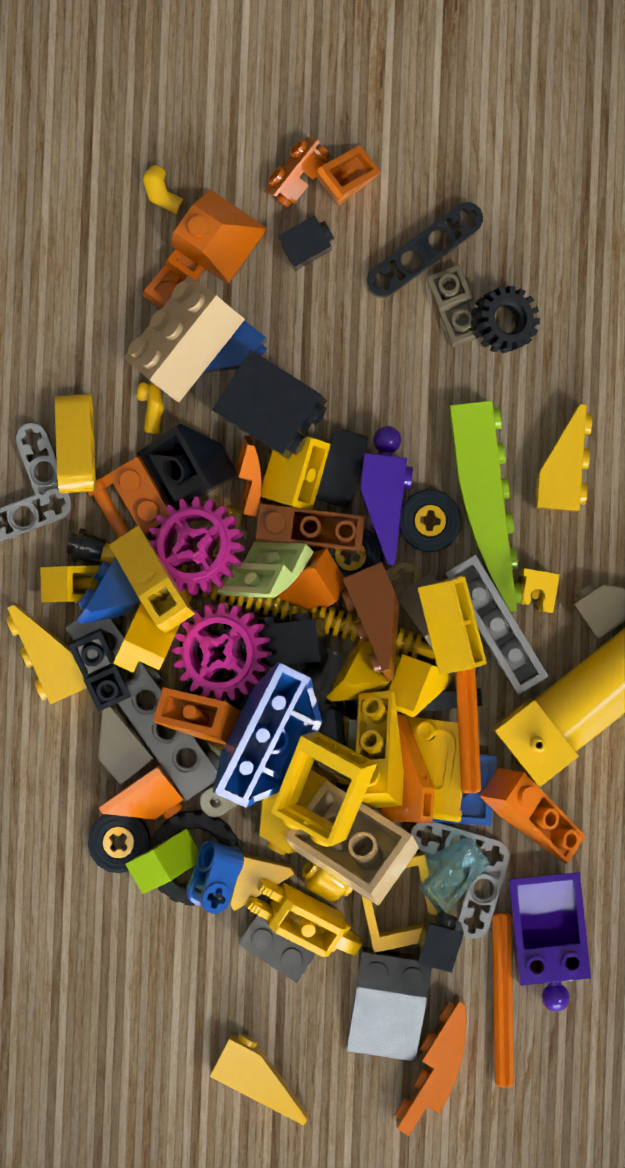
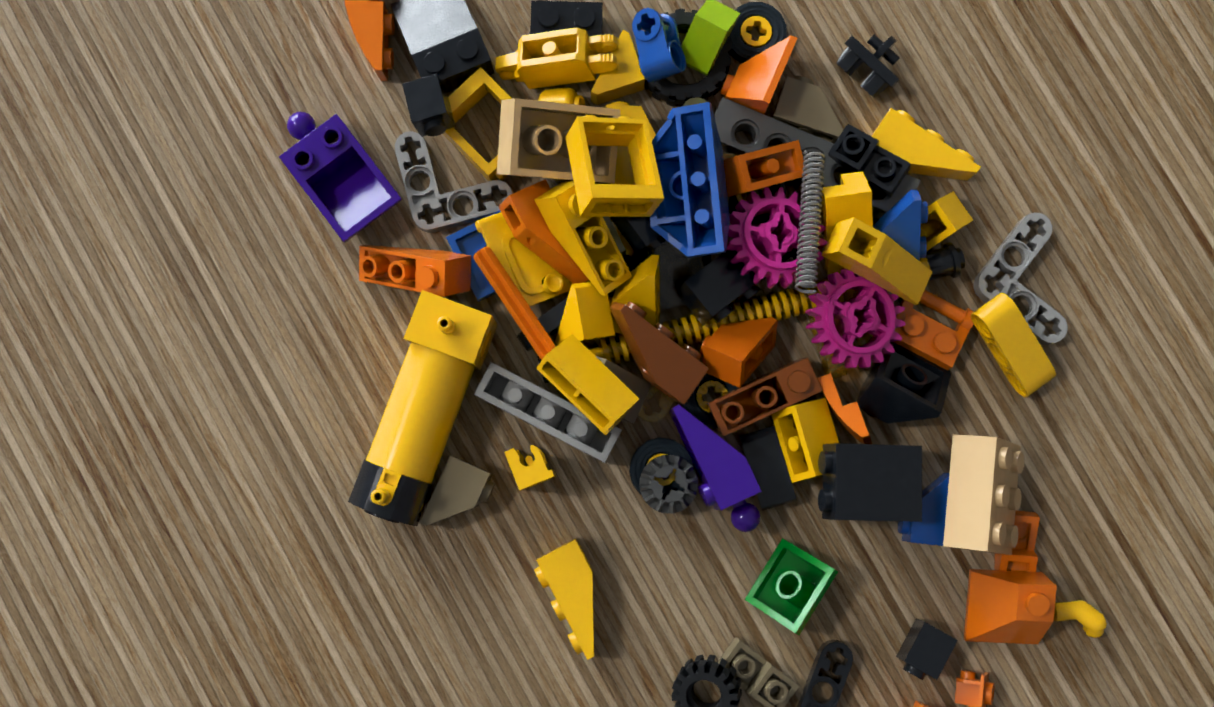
camera: 145 degrees right, 5 degrees down
yellow arm [136,382,164,434] -> none
yellowish green slope [217,542,313,598] -> none
clear light blue slope [419,837,490,913] -> none
lime slope [449,401,522,612] -> none
orange axle [492,912,514,1087] -> none
none -> dark grey gear [639,455,698,513]
none -> green slope [744,538,838,635]
none -> light grey piece [795,150,825,294]
none -> black hips [836,34,900,98]

